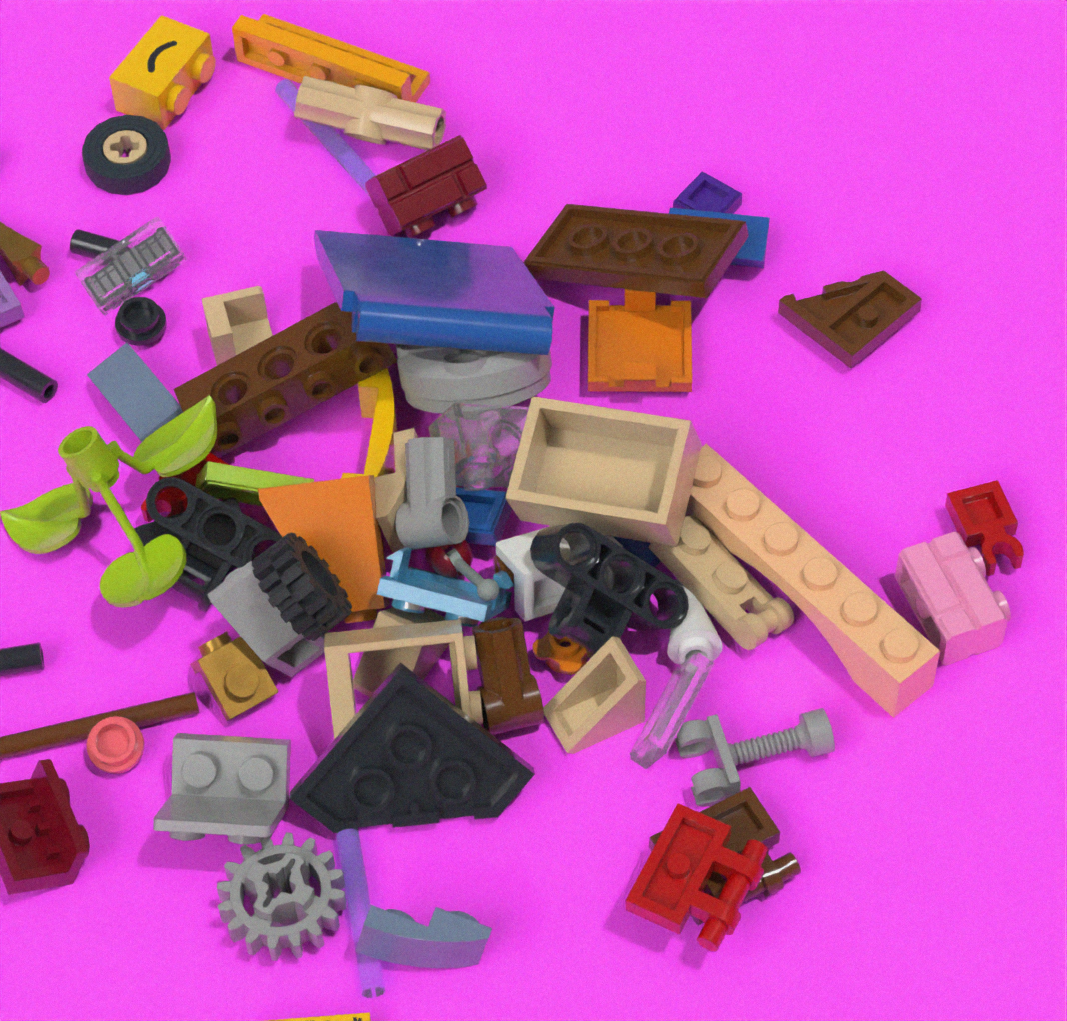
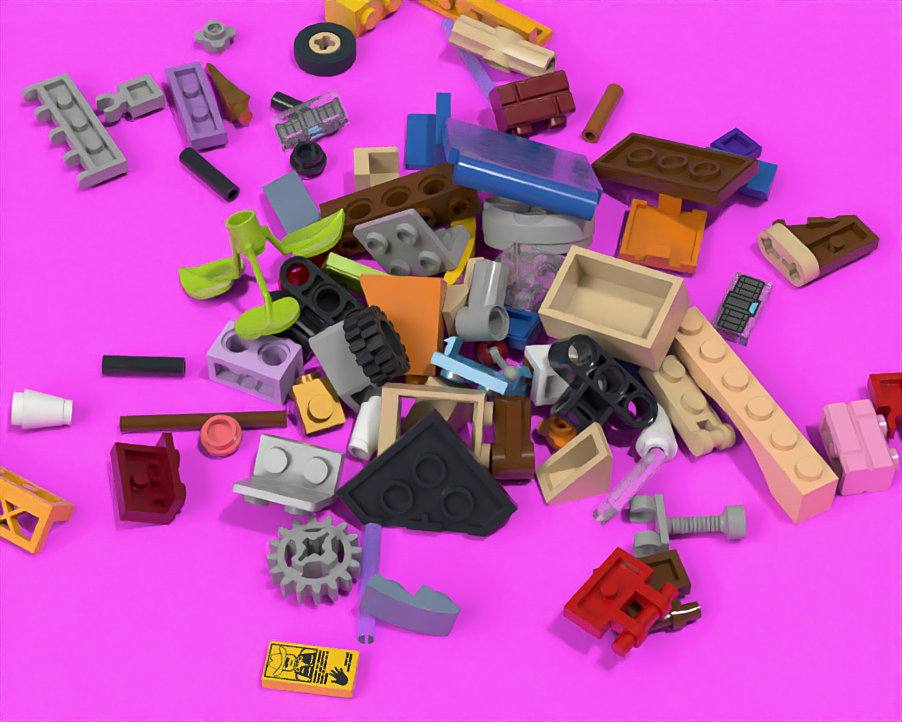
camera: 10 degrees right, 5 degrees down
none -> lavender brick [206,320,304,406]
none -> white cone [347,396,381,460]
none -> light grey bracket [353,209,471,277]
none -> blue panel [406,92,451,170]
none -> dark orange piece [582,83,624,143]
none -> tile [711,271,773,347]
none -> beam [757,223,819,287]

